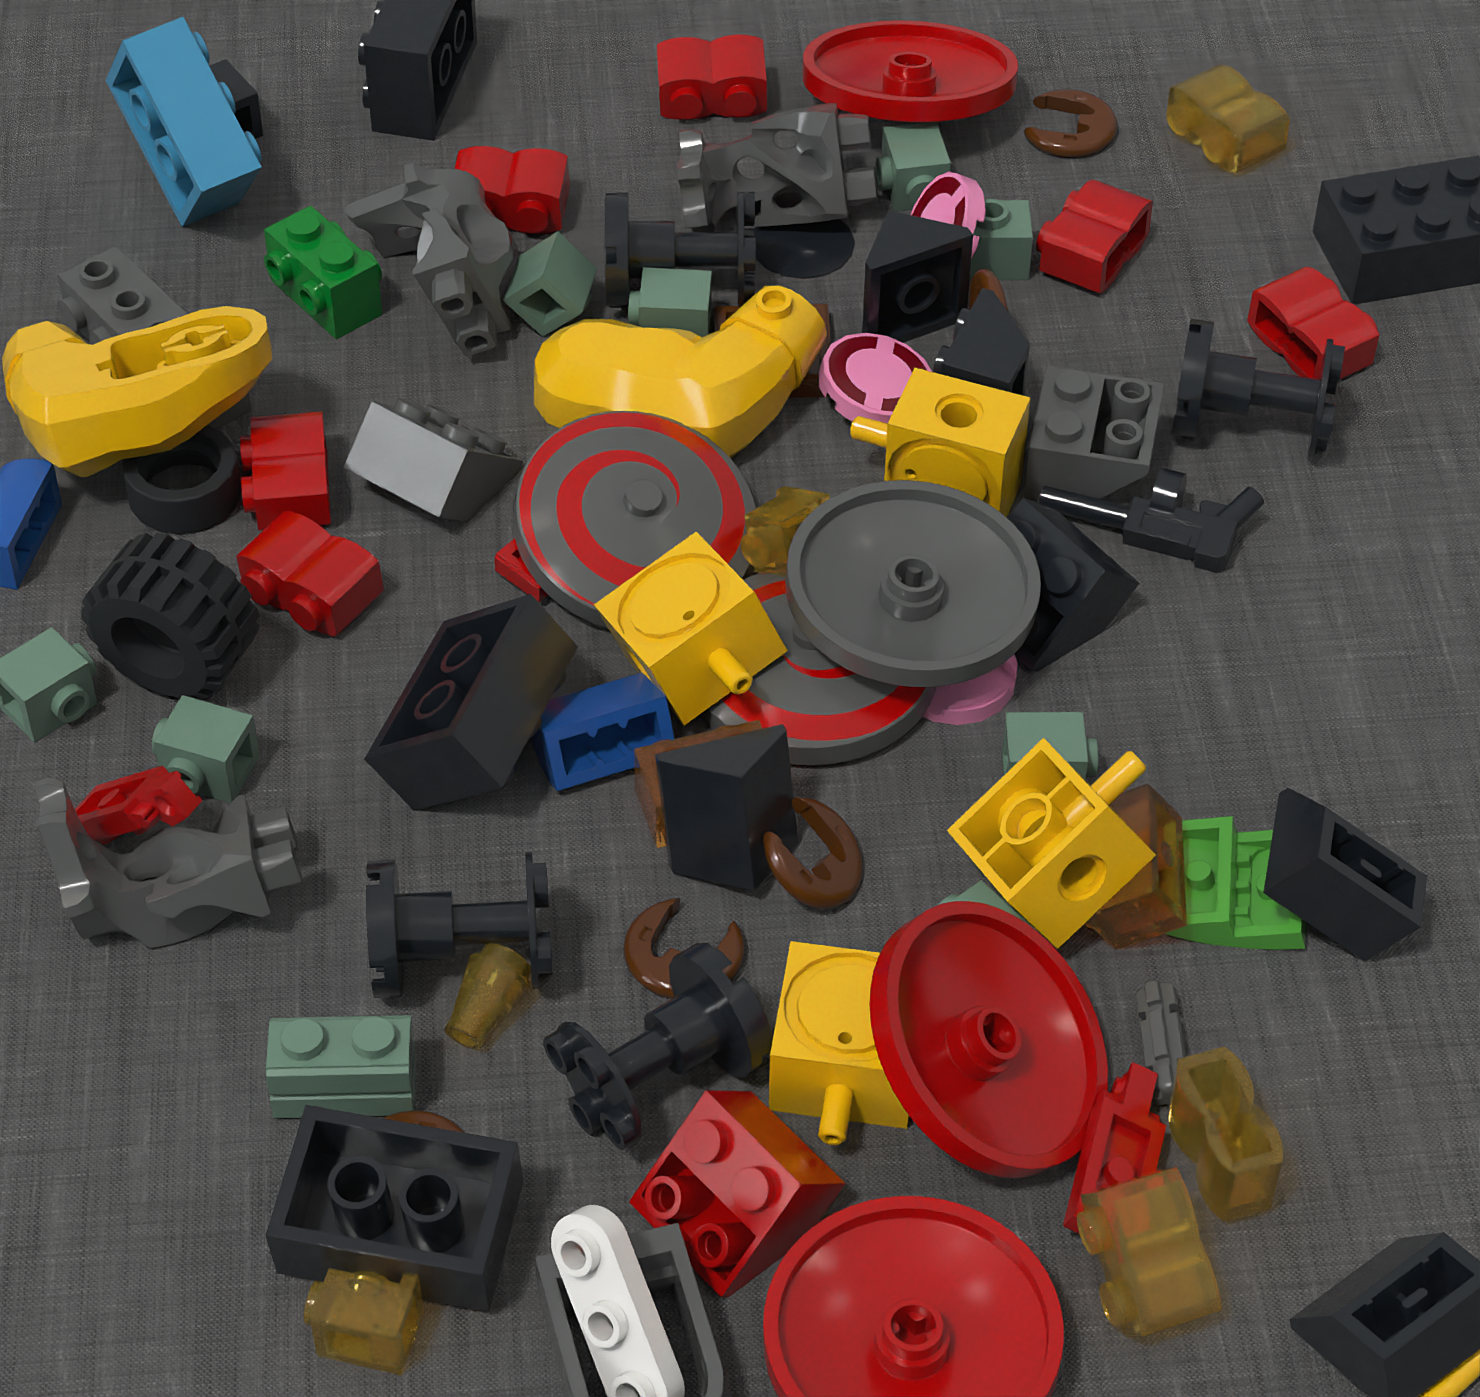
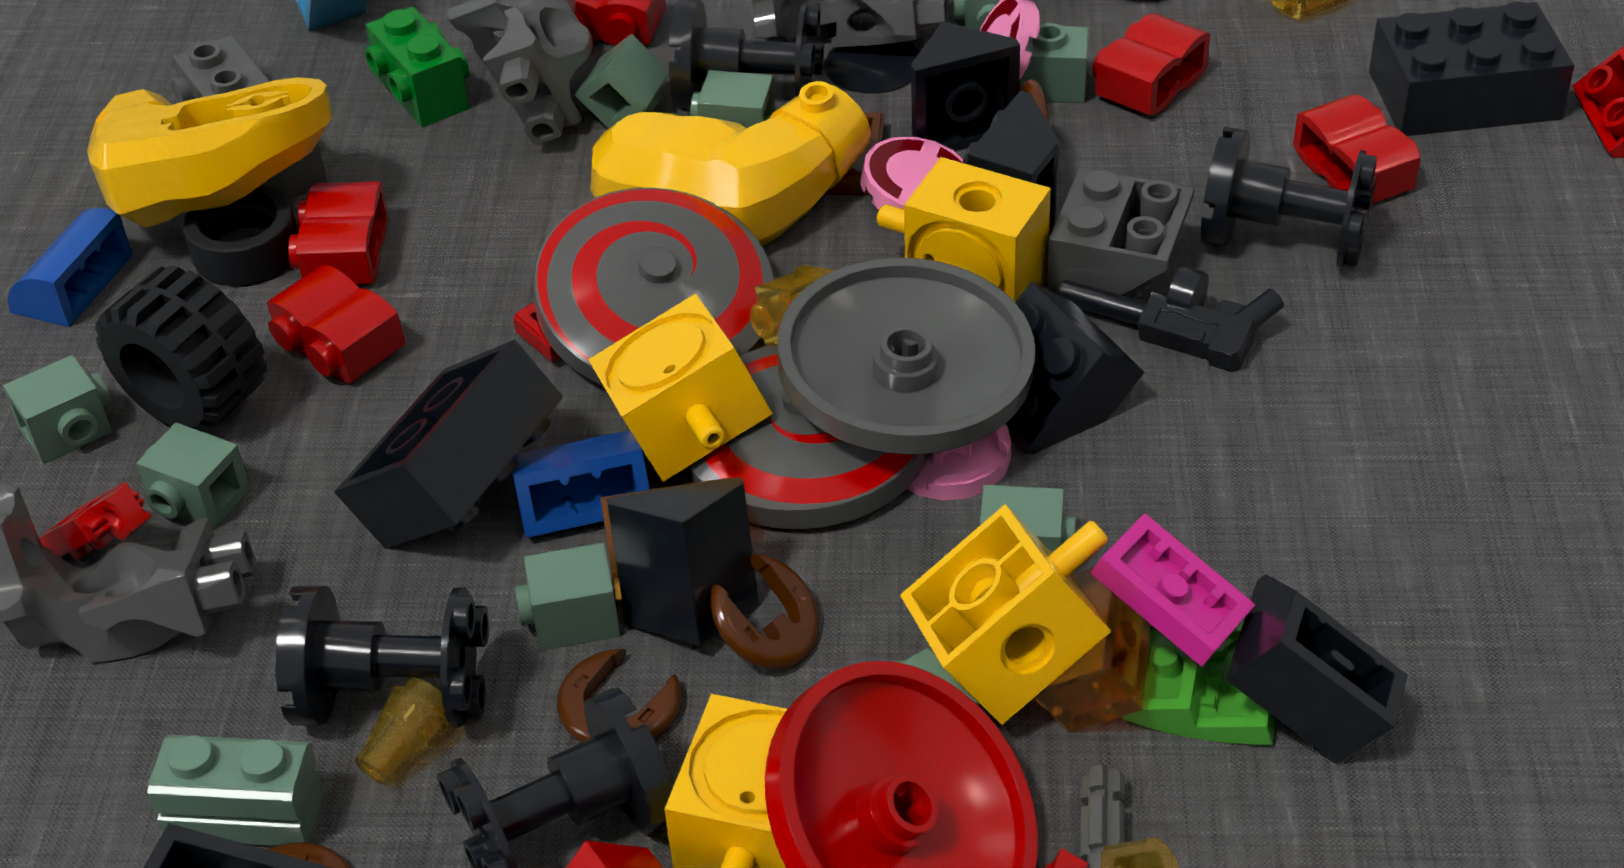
camera: 10 degrees right, 5 degrees down
slope [343,398,523,522] -> none
none -> sand green brick [515,542,620,651]
none -> dark pink bracket [1090,513,1256,667]

